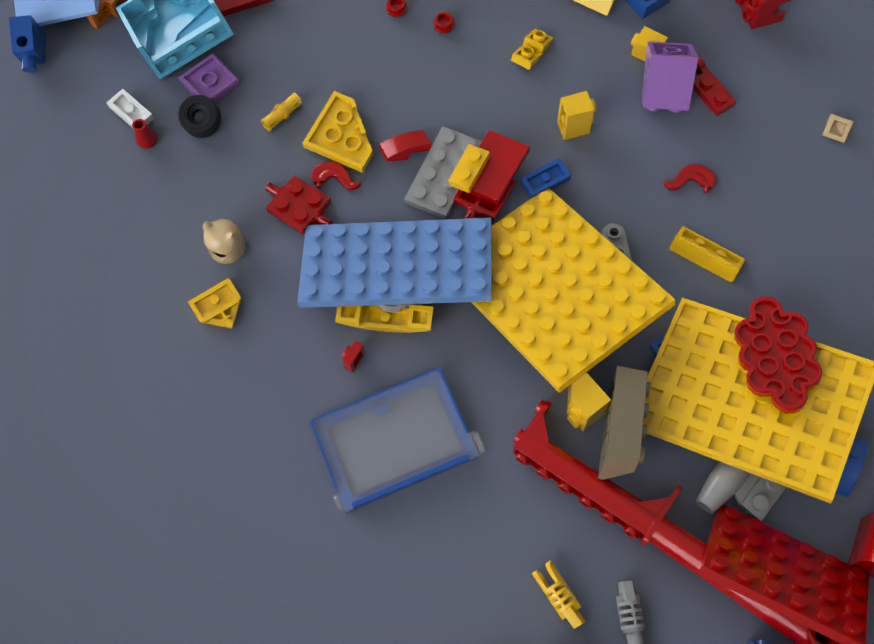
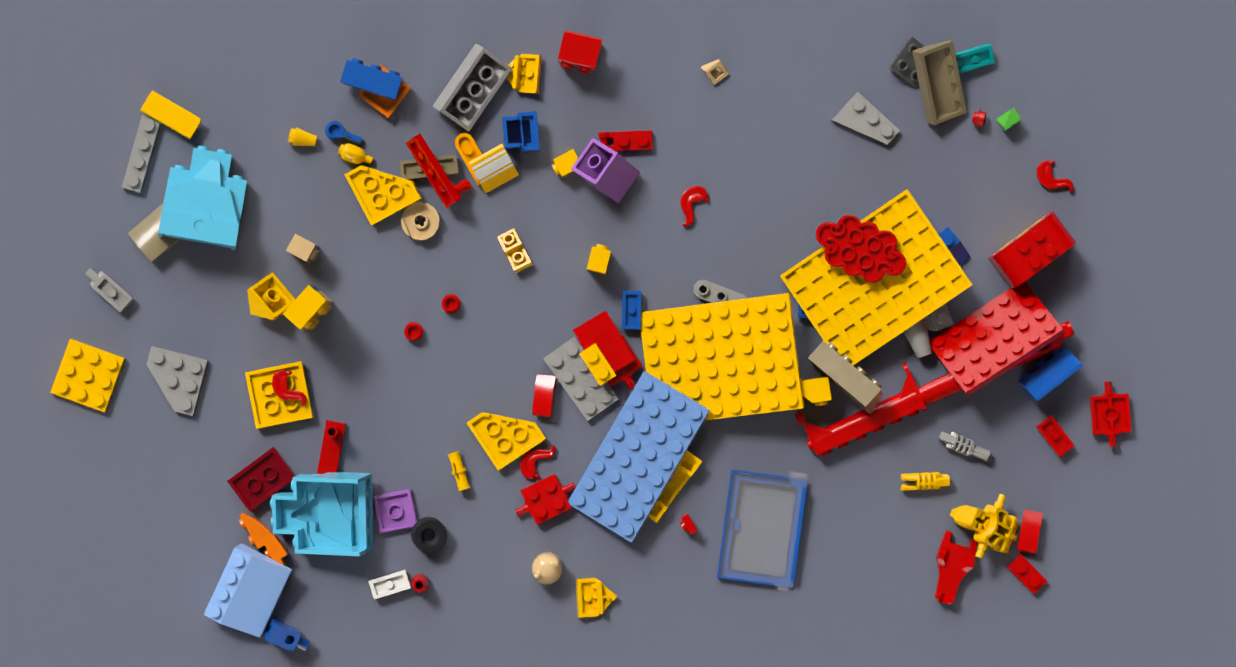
camera: 65 degrees left, 20 degrees up
yellow slope [669,226,745,283] -> none

